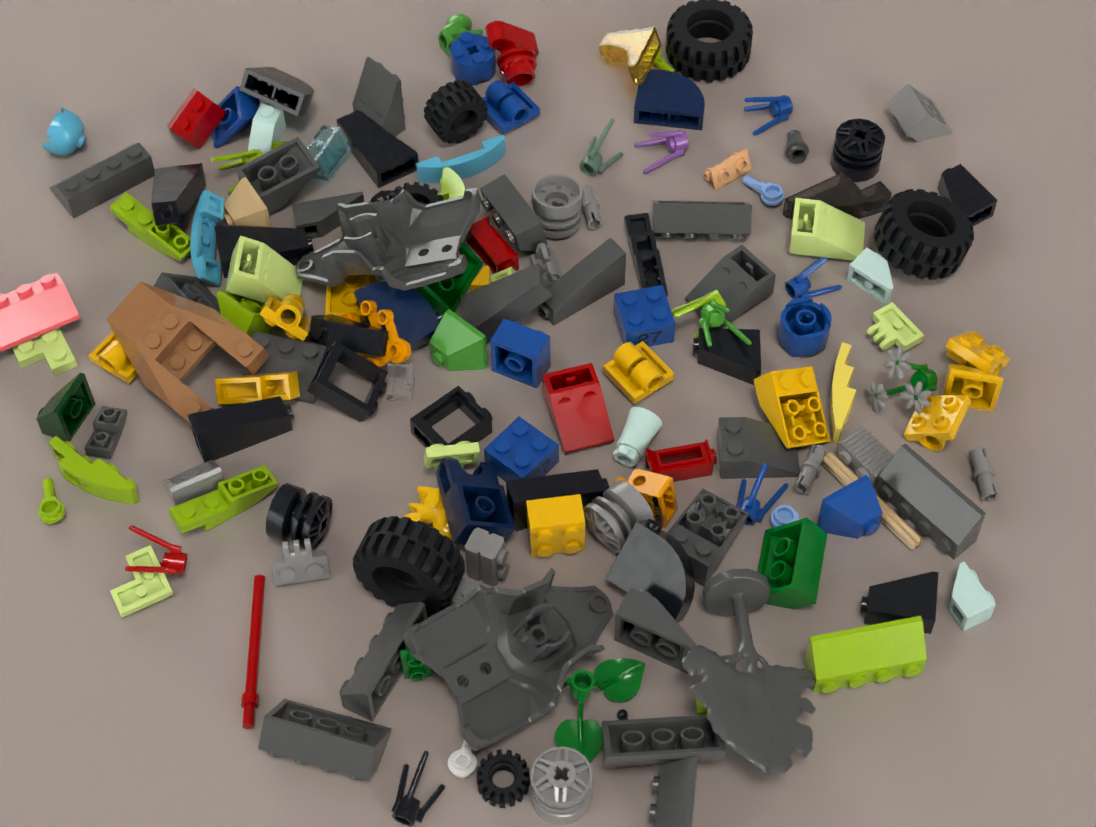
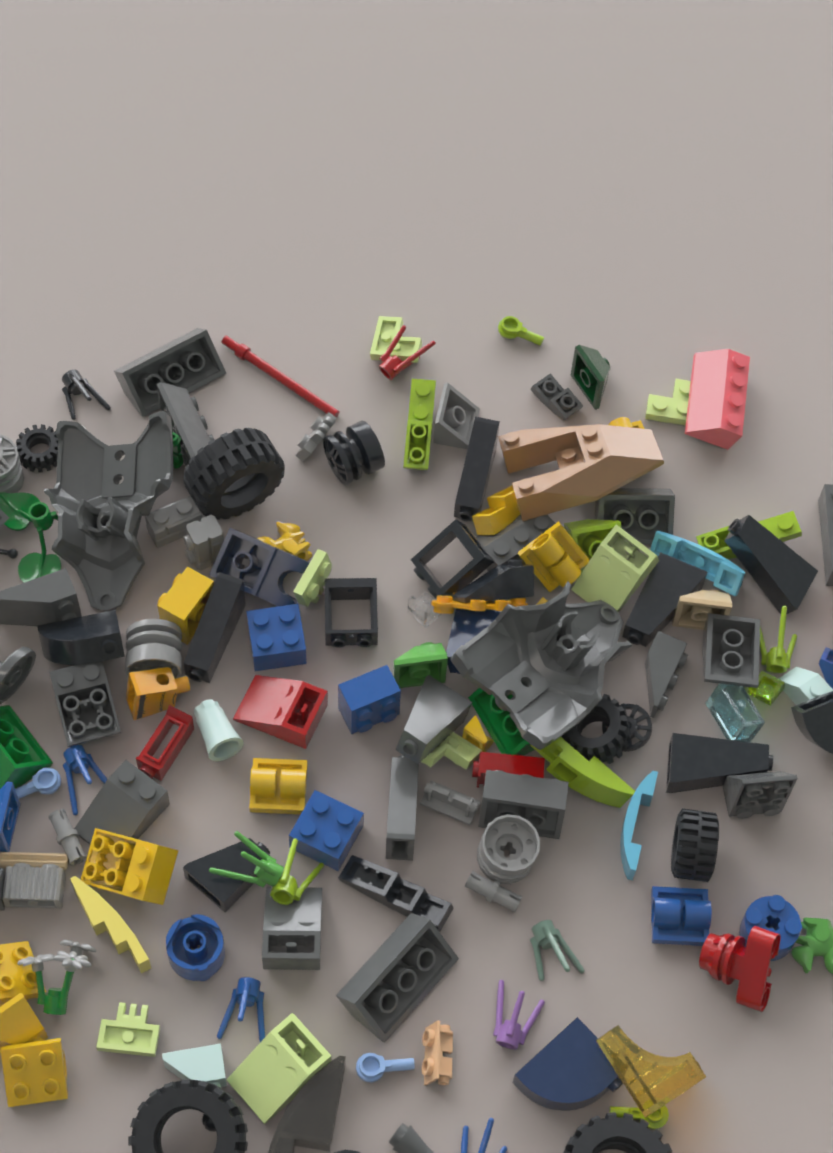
camera: 125 degrees right, 5 degrees up
lime slope [48,436,140,504] -> none

